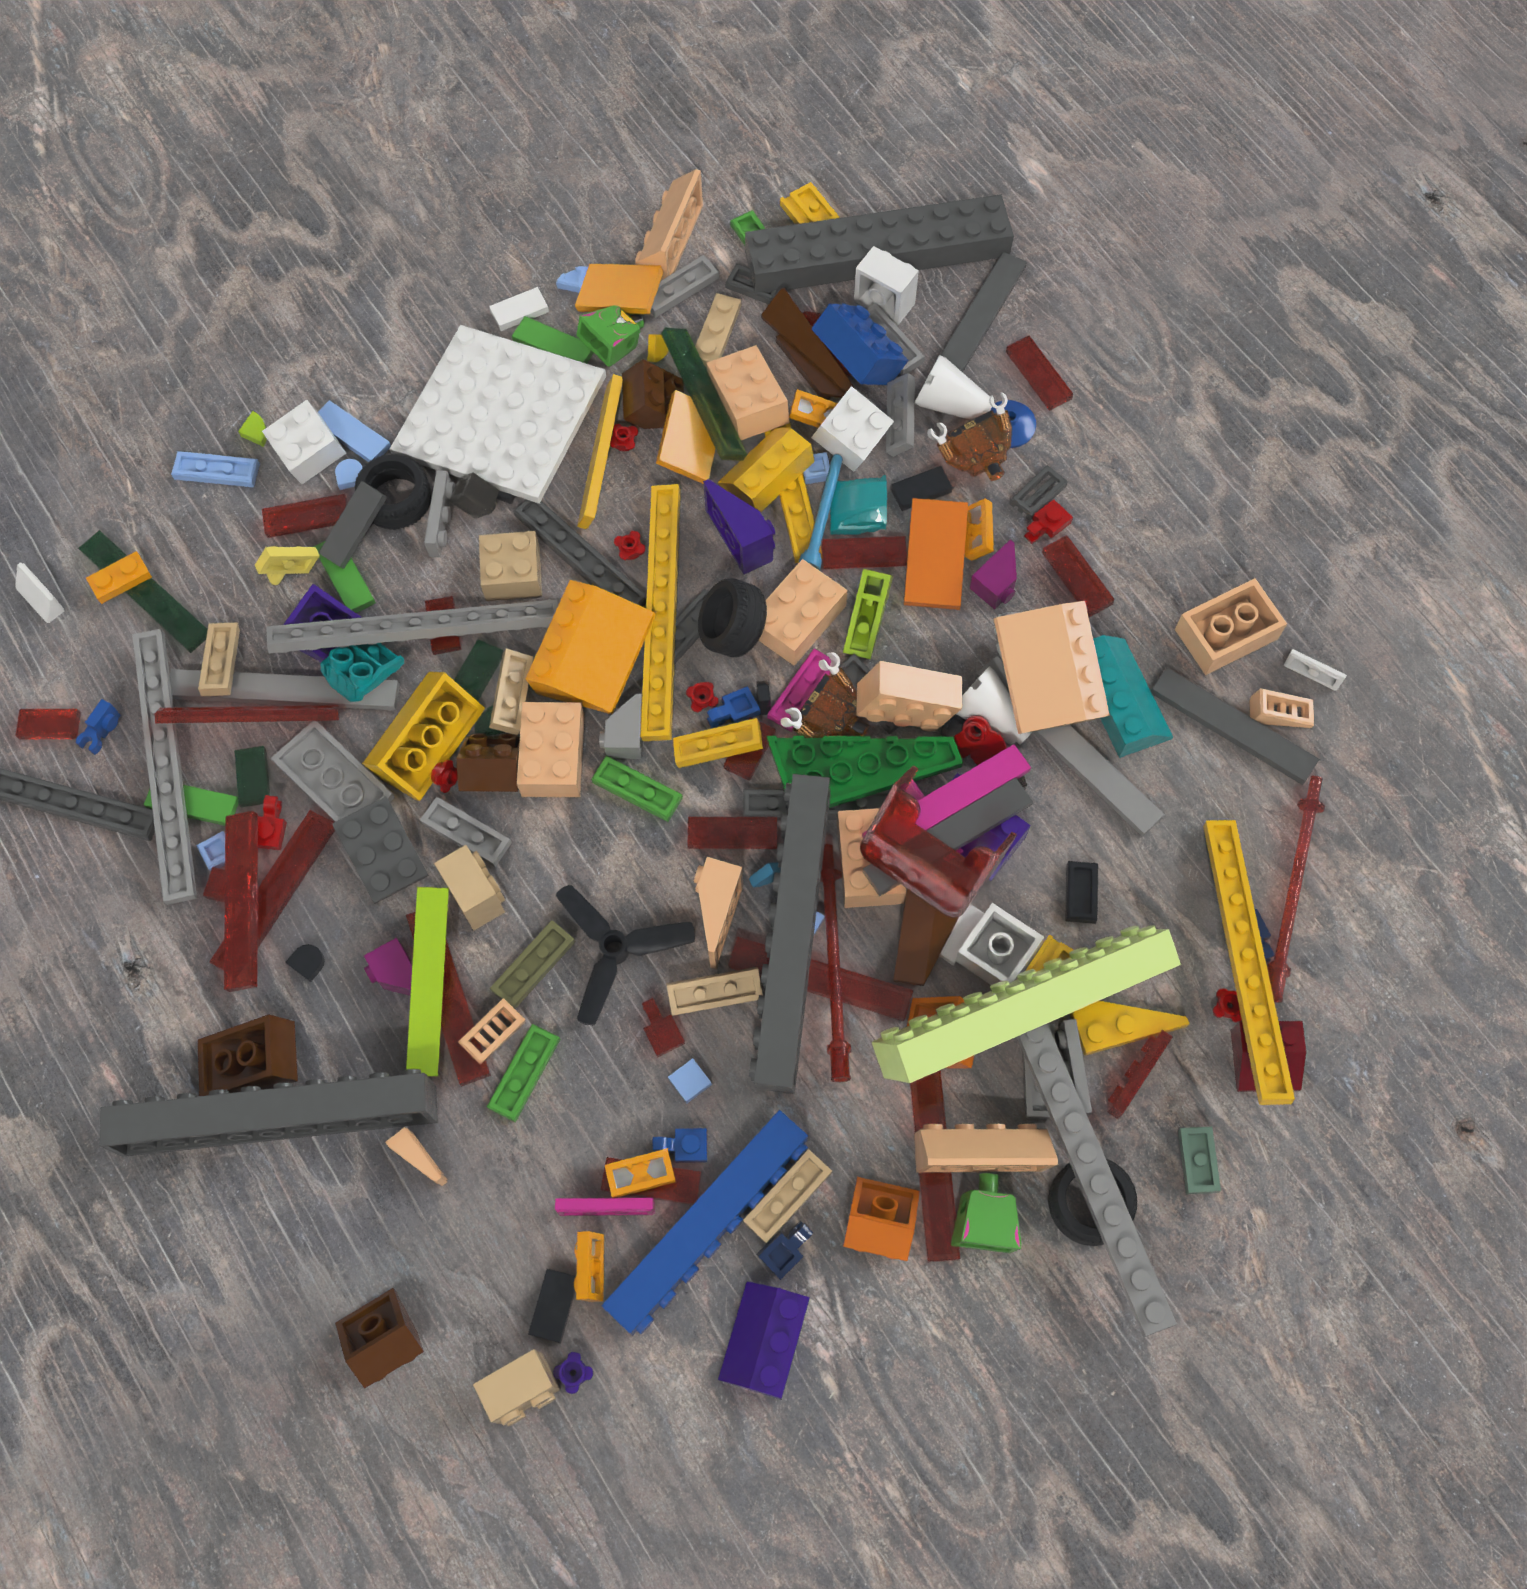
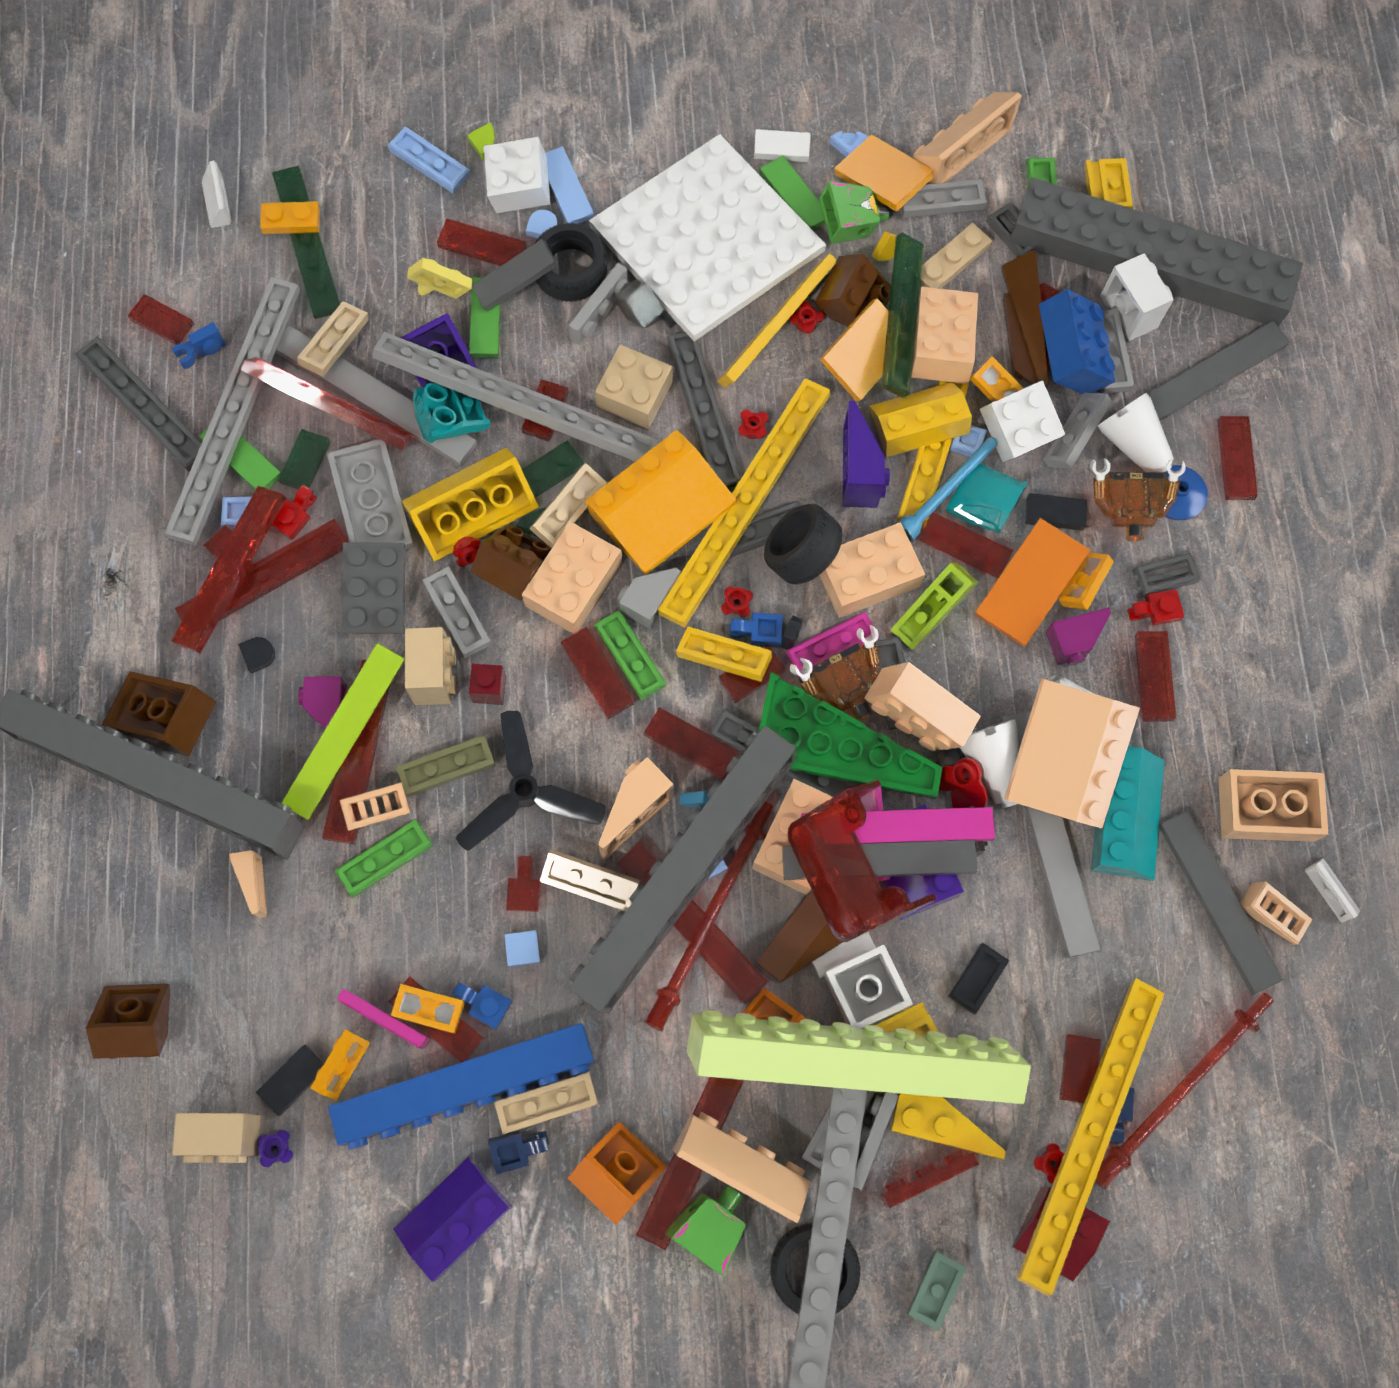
camera: 25 degrees right, 5 degrees up
none -> dark red brick [469,663,506,705]
none -> clear red plate [561,627,634,720]
none -> clear red tile [1059,1034,1101,1104]

